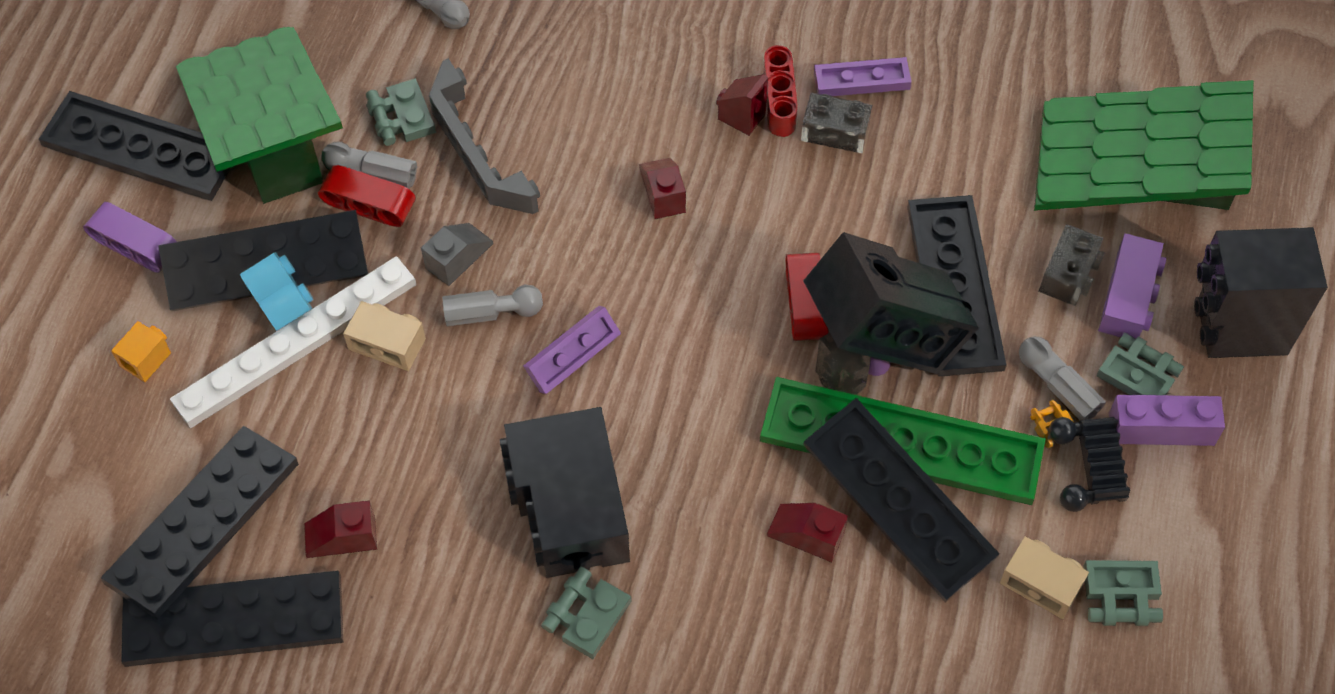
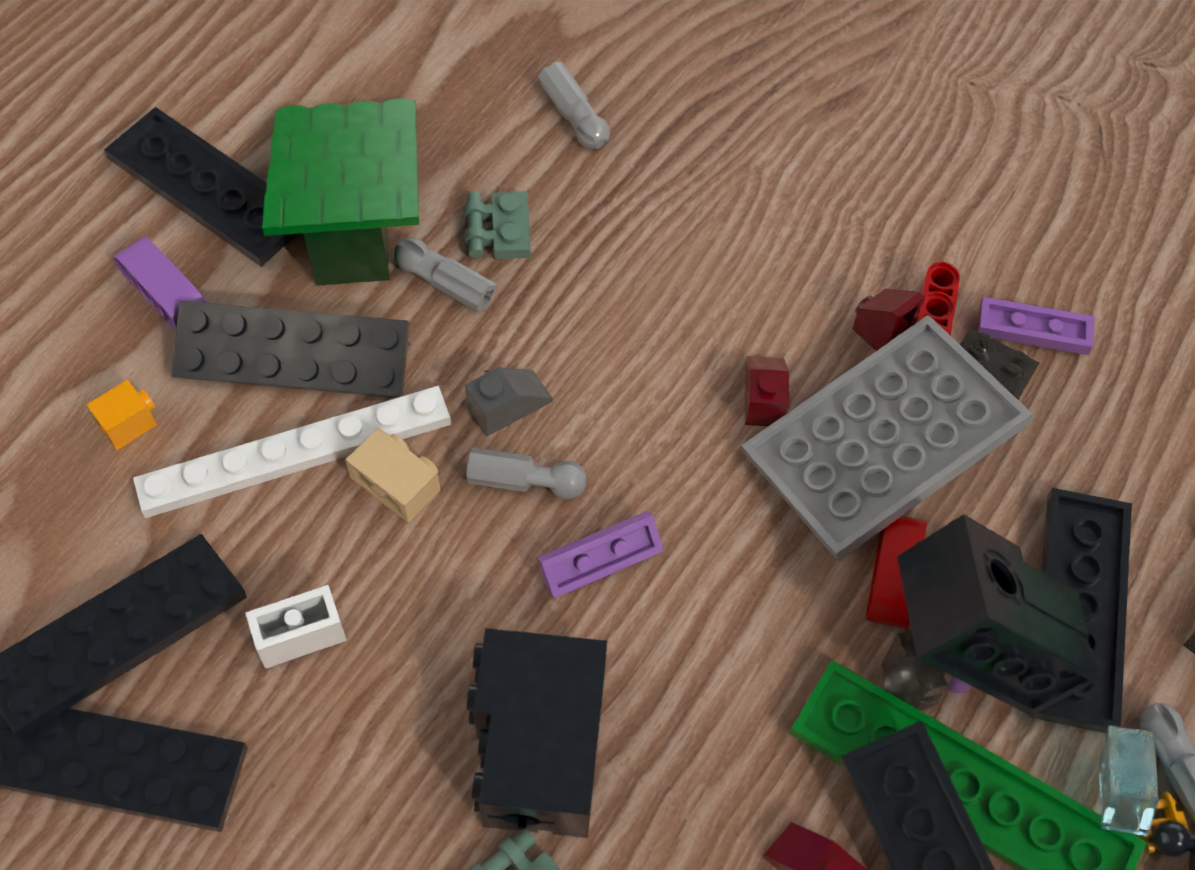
camera: 15 degrees right, 0 degrees up
medium azure brick [240,252,314,331] -> none
dark red slope [304,500,377,558] -> none
red beam [318,165,416,227] -> none
dark grey slope [429,58,540,214] -> none
none -> white brick [246,585,347,669]
none -> light grey plate [741,315,1033,561]
none -> clear light blue brick [1099,725,1159,836]

